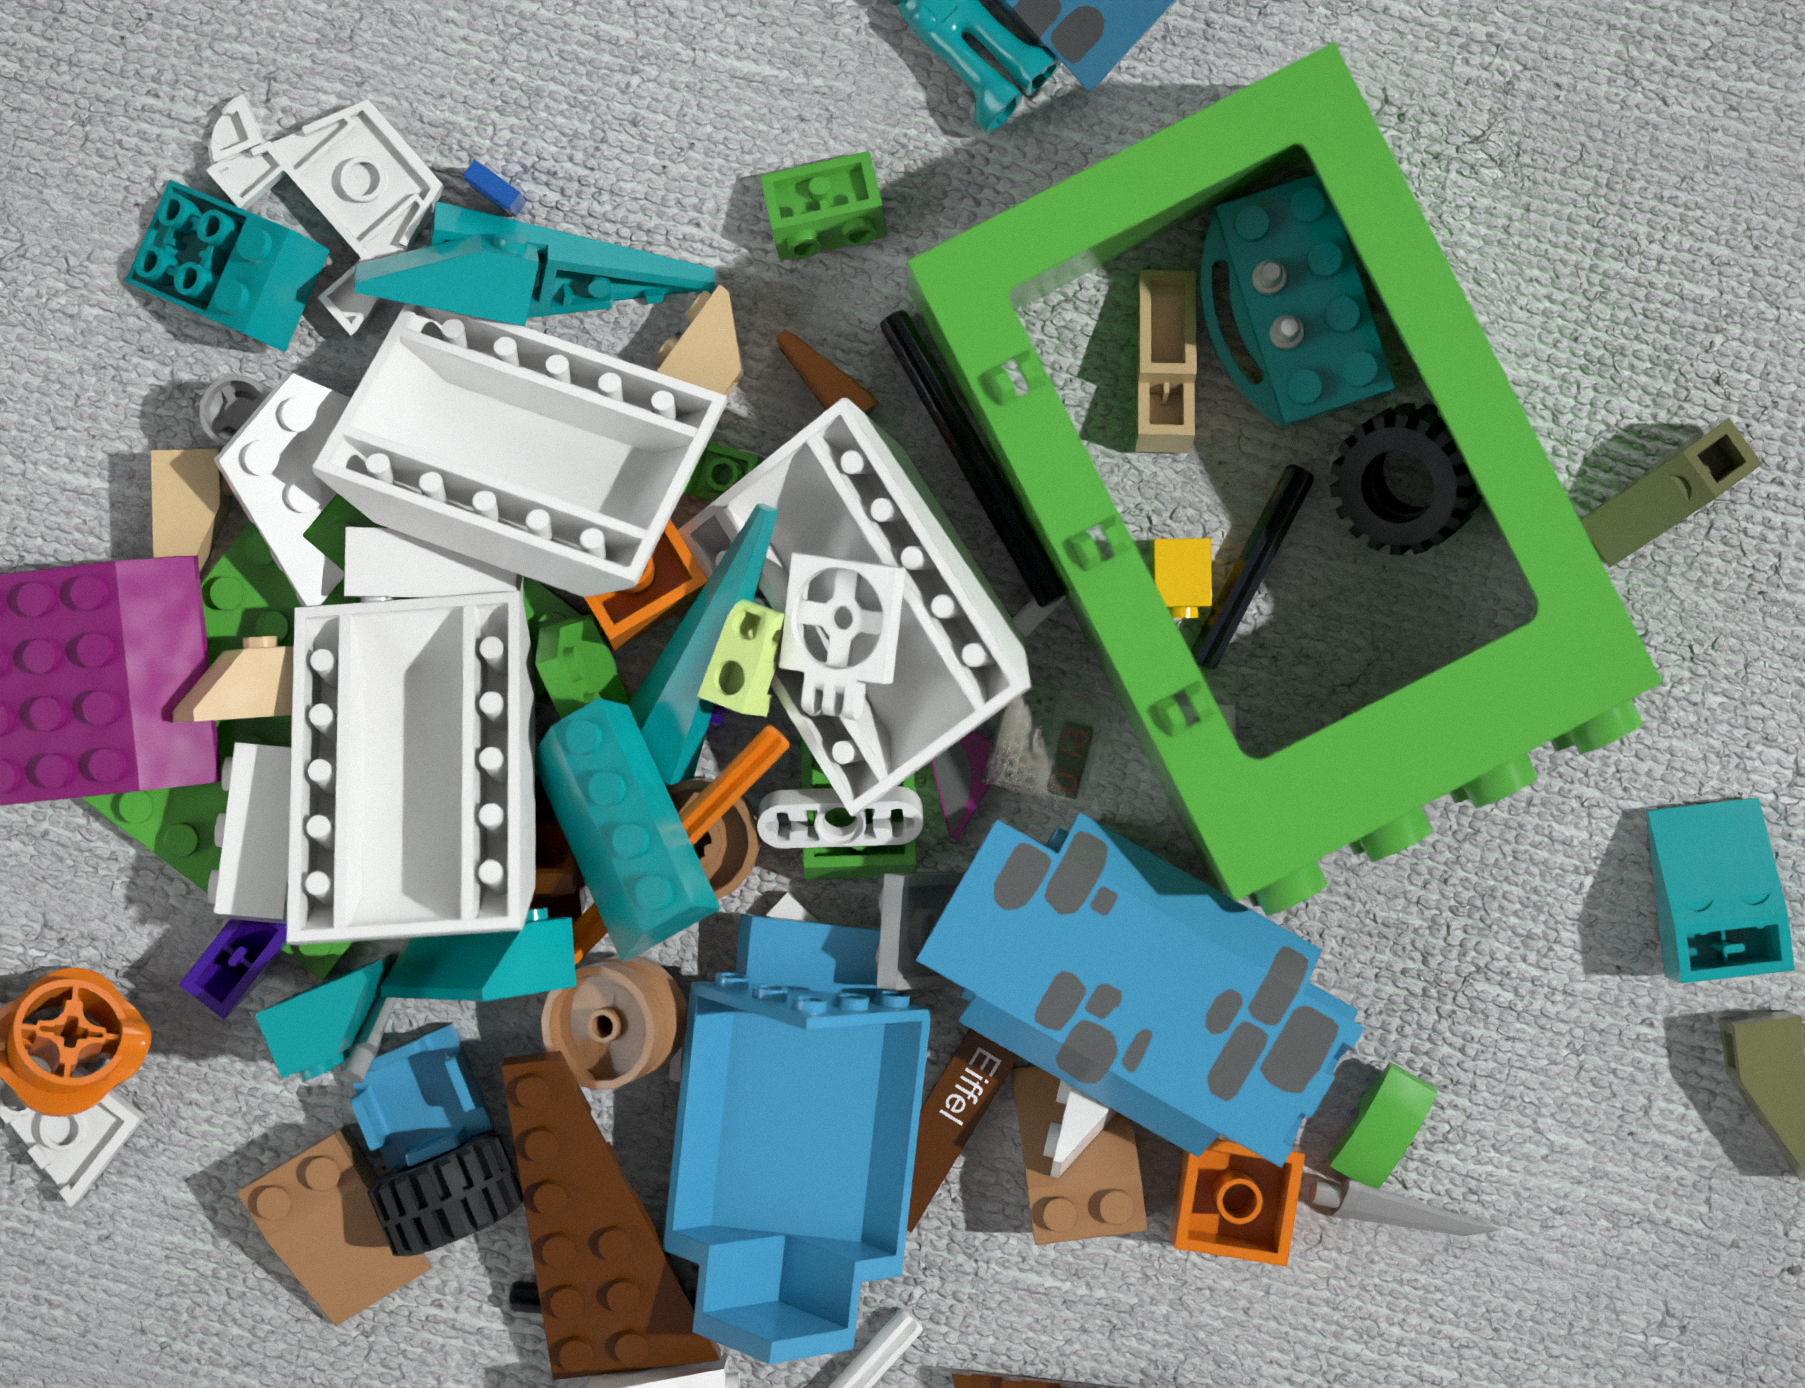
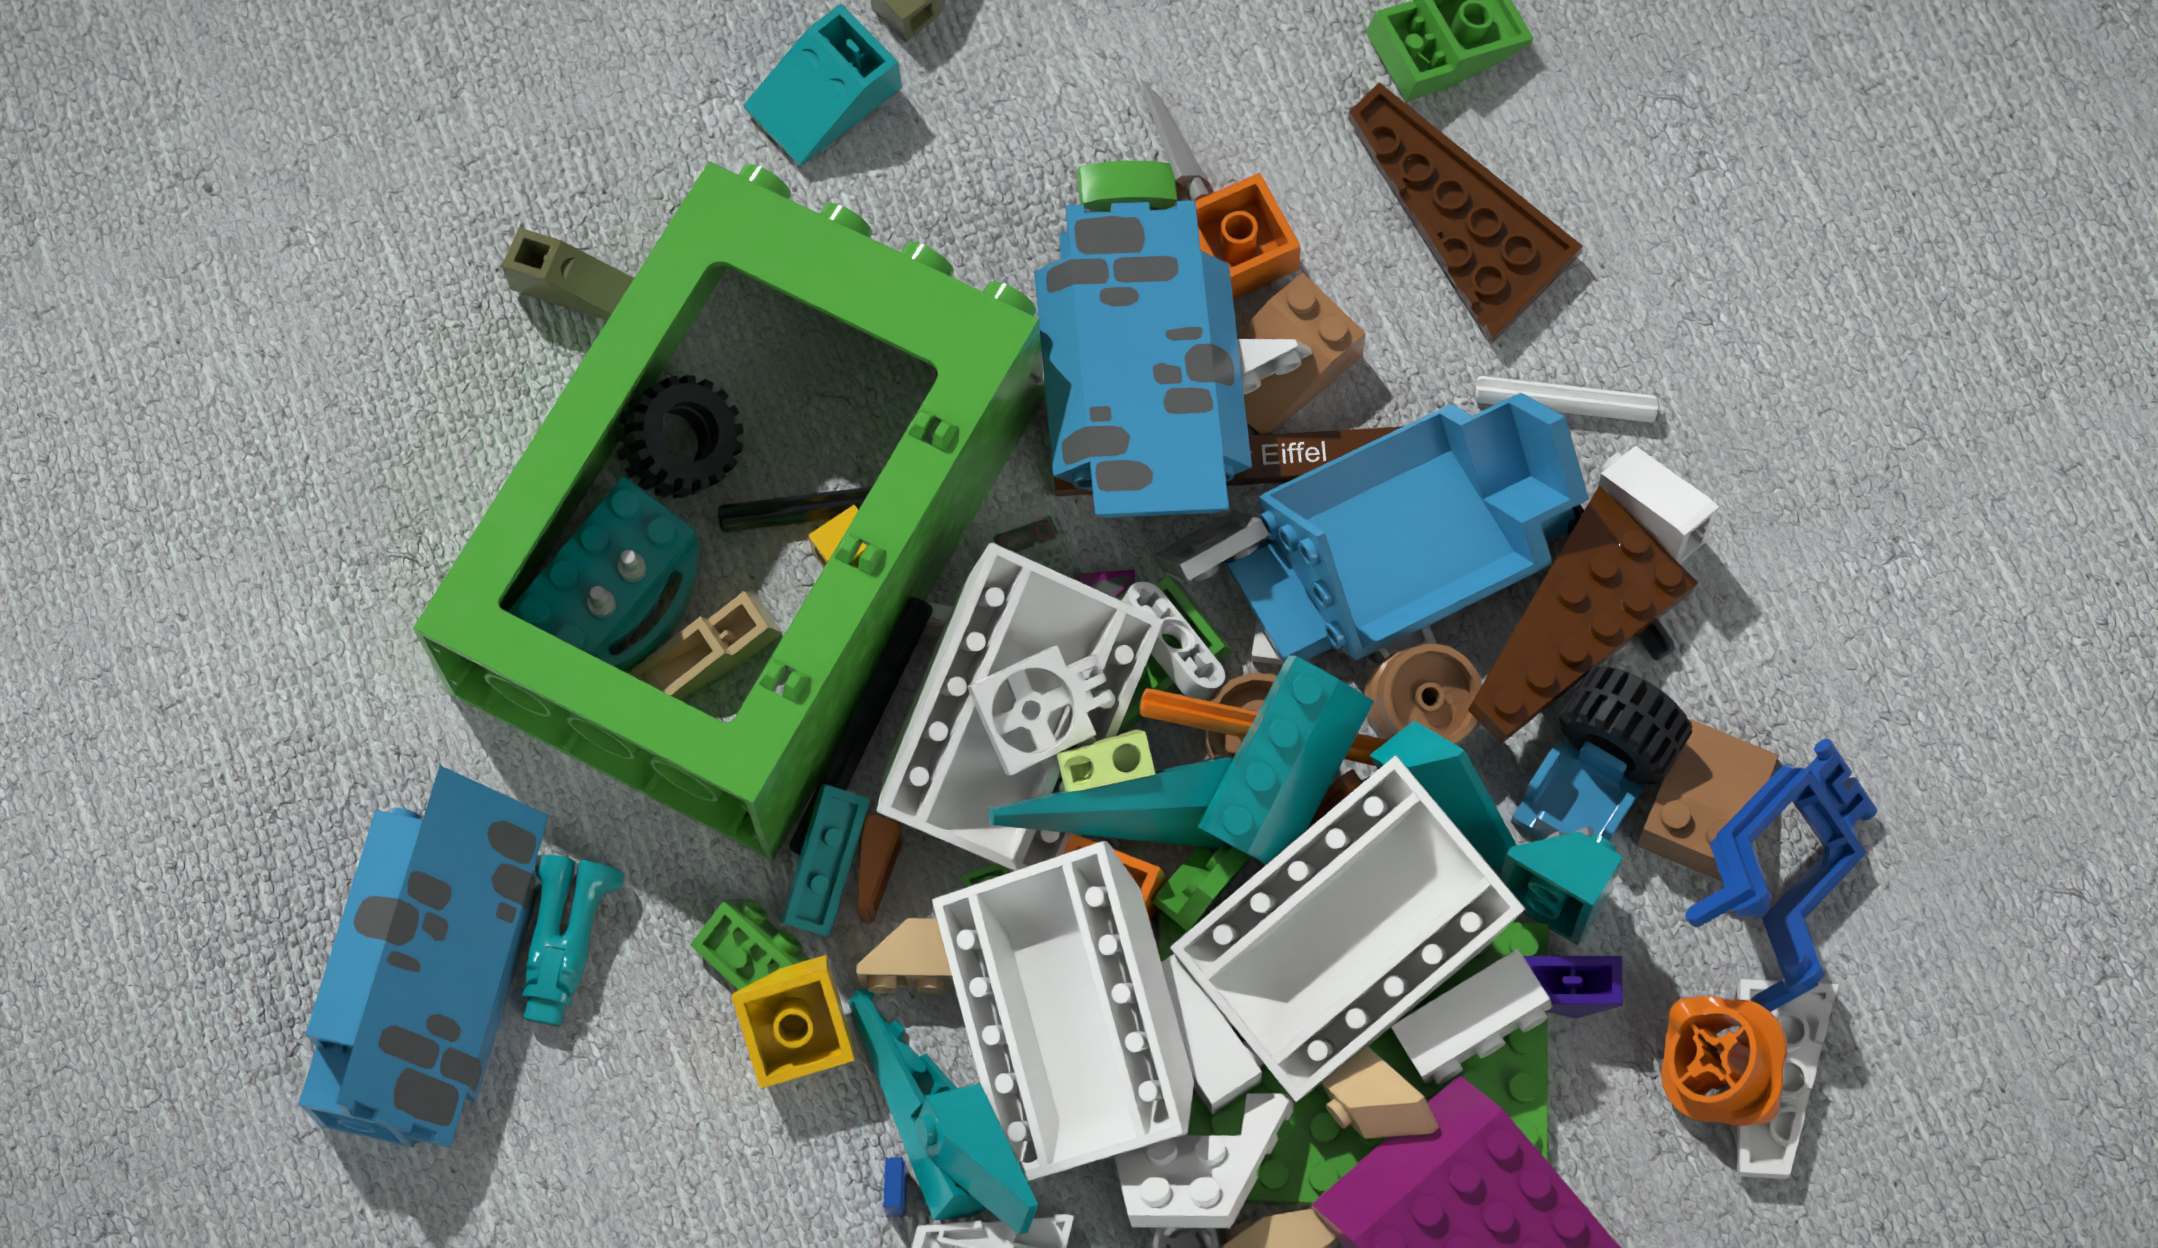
camera: 120 degrees left, 20 degrees down
none -> yellow slope [731,955,855,1089]
none -> teal plate [780,784,871,937]
none -> blue piece [1685,739,1878,1012]

